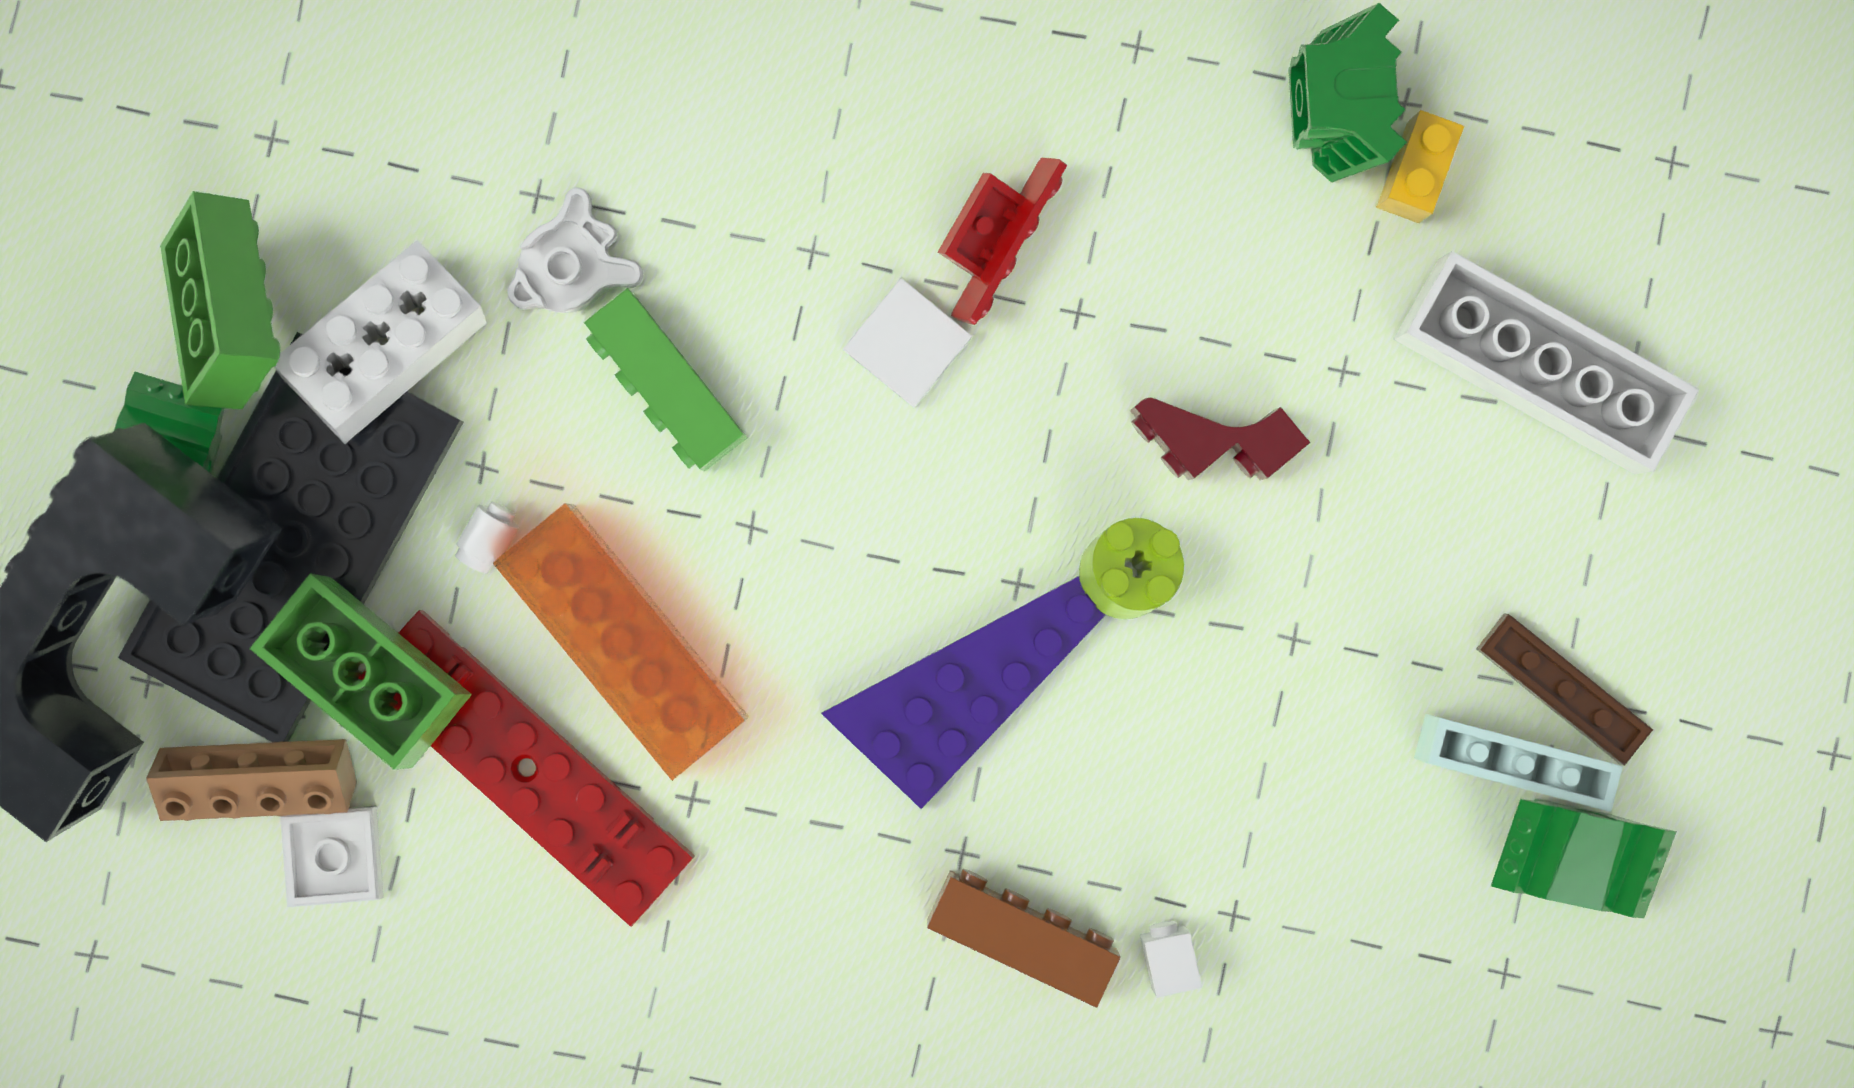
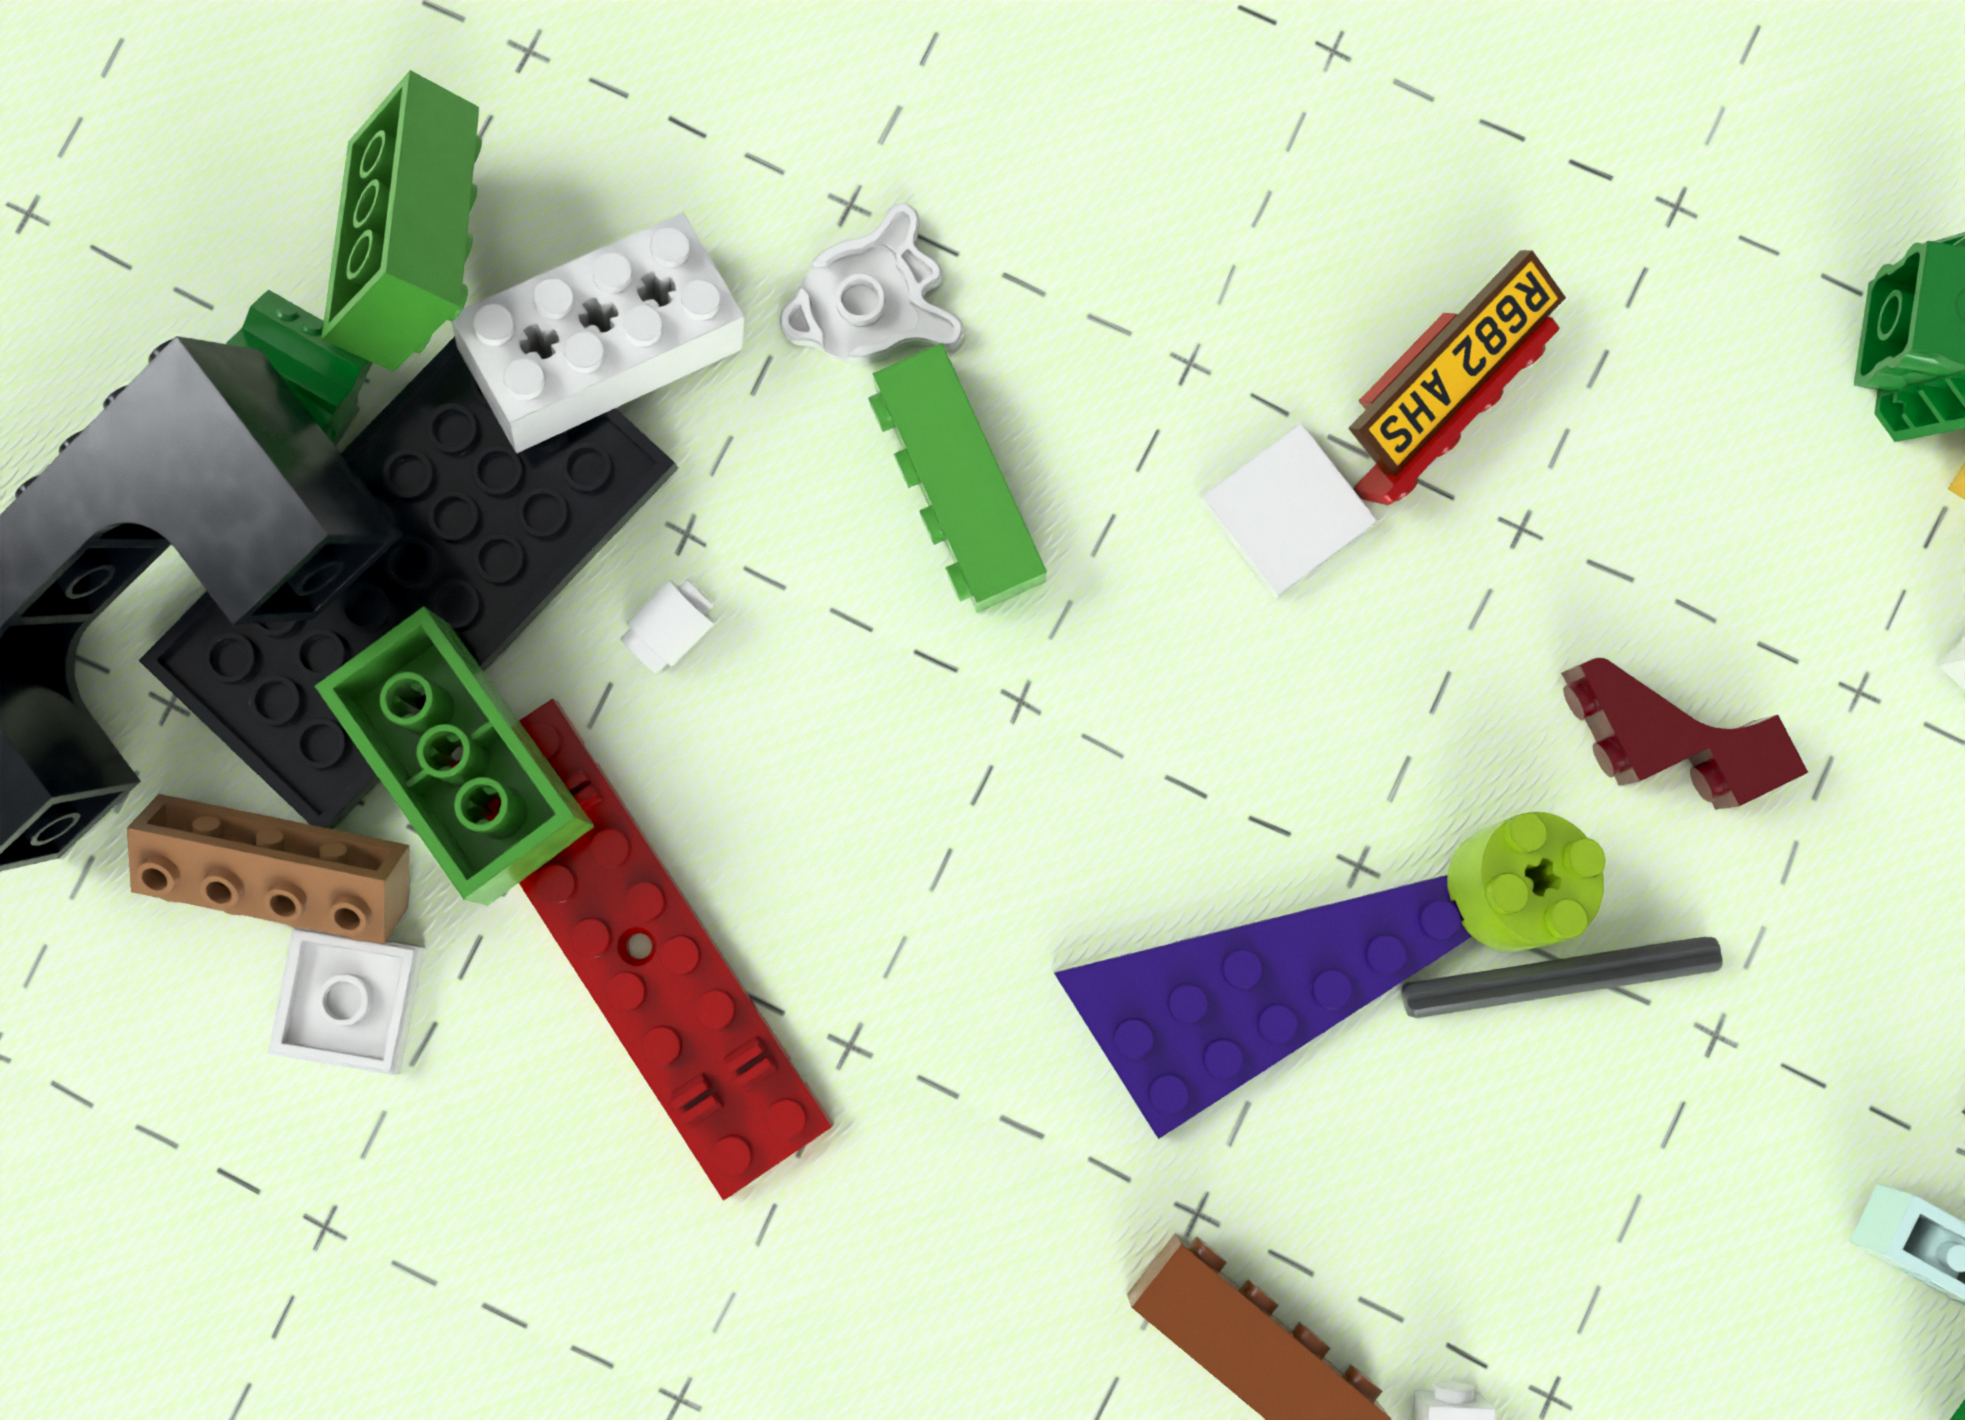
camera: 20 degrees right, 5 degrees down
clear orange brick [493,503,749,781] -> none
none -> tile [1348,250,1566,476]
none -> dark grey axle [1402,936,1723,1018]

